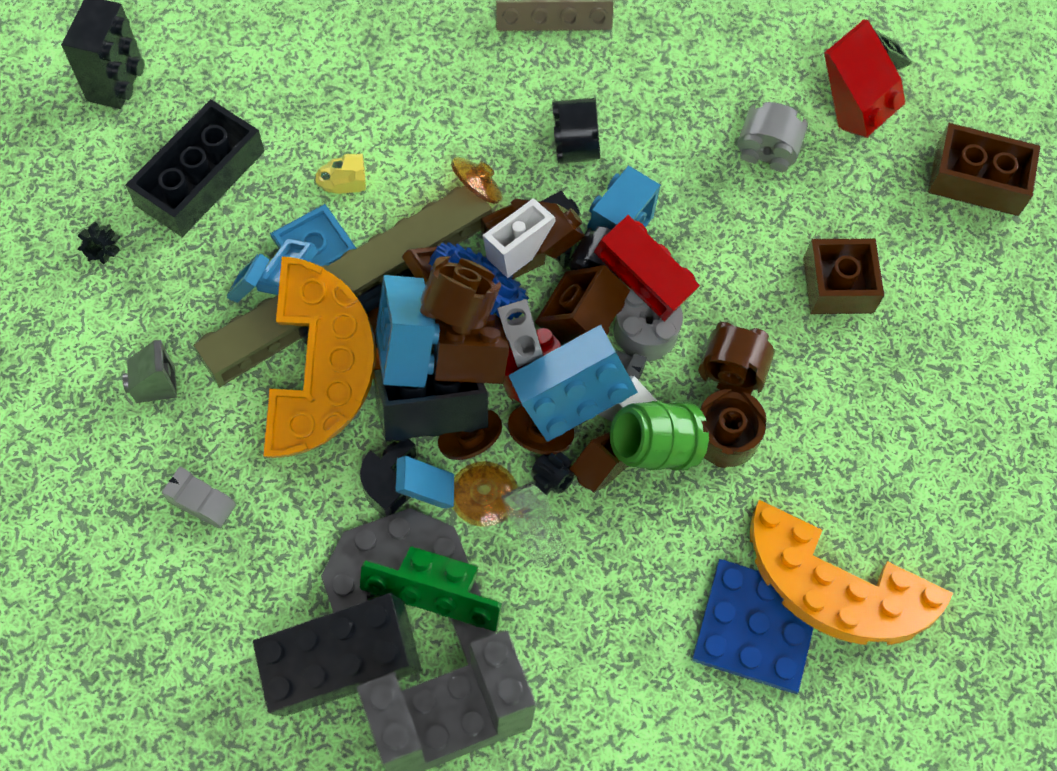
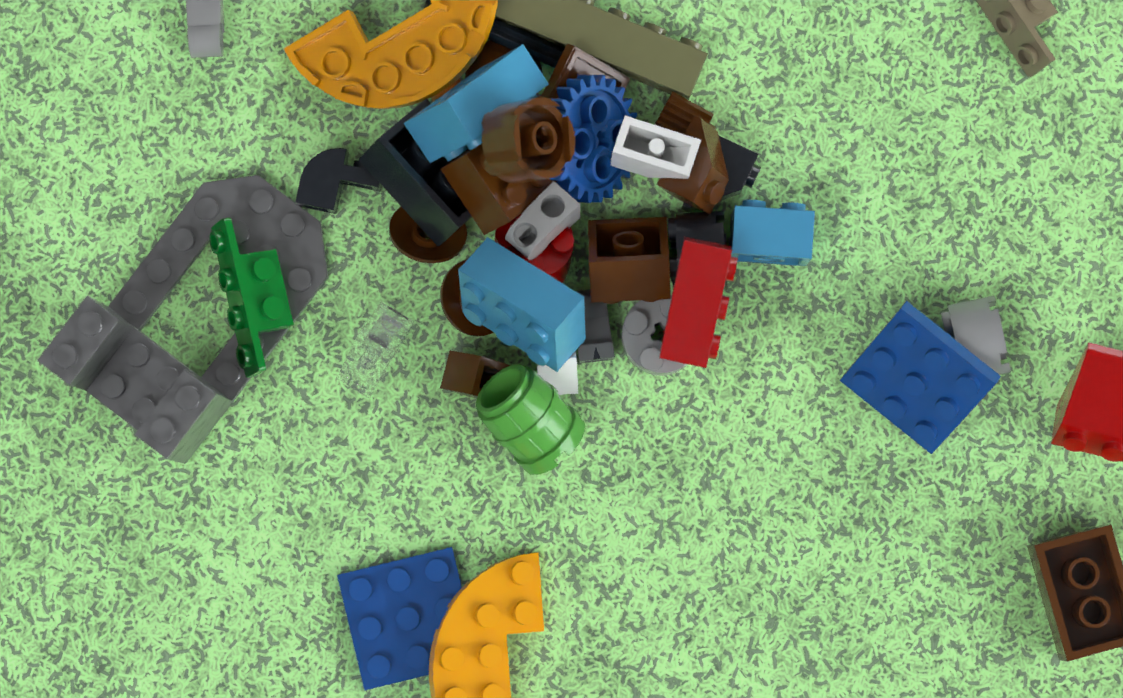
camera: 65 degrees right, 20 degrees up
black brick [252,593,422,717] -> none
dark azure tile [396,456,454,508] -> none
clear orange dish [451,157,502,204] -> none
clear orange dish [453,461,518,527] -> none
black gear [532,452,575,495] -> none
black brick [552,98,601,163] -> none
reddish brown brick [698,322,775,395] -> none
reddish brown brick [700,389,767,468] -> none
reddish brown brick [803,238,885,314] -> none
none -> blue plate [839,301,1001,454]

